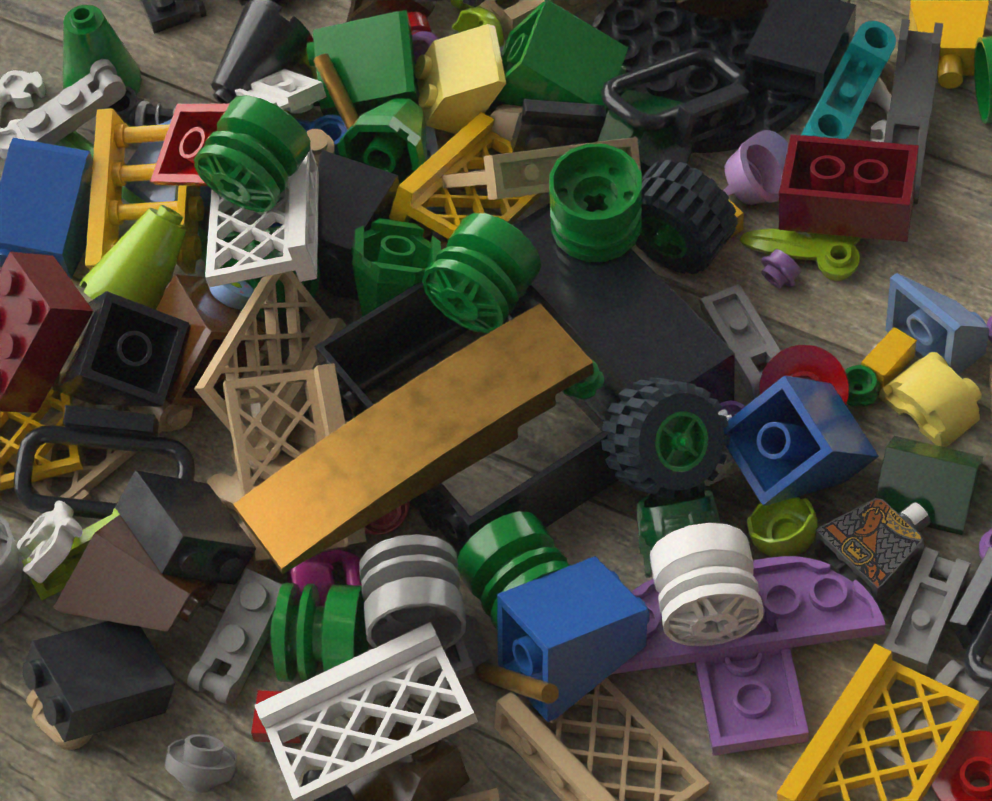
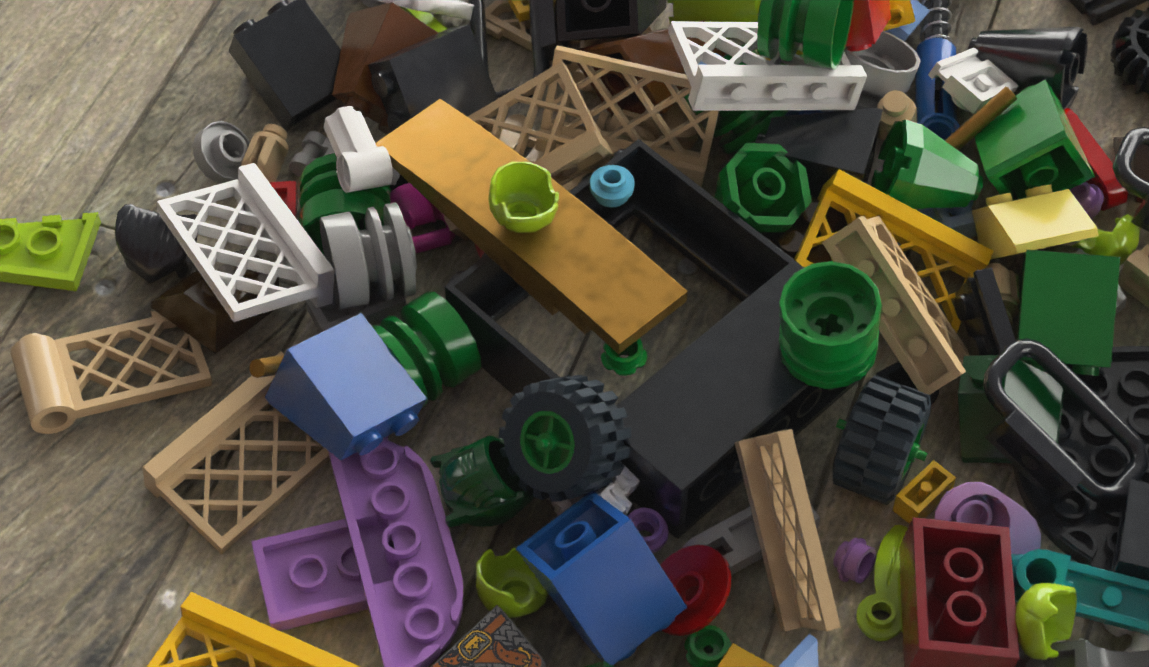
camera: 75 degrees right, 0 degrees up
green wheel [422,213,542,333] -> none
white wheel [650,523,763,646] -> none
none -> tan arm [241,124,289,182]
none -> white piece [324,106,393,193]
none -> lime hair [488,162,559,233]
none -> medium azure plate [590,165,634,207]
none -> tan fence [735,429,841,632]
none -> lime hair [1015,583,1077,660]

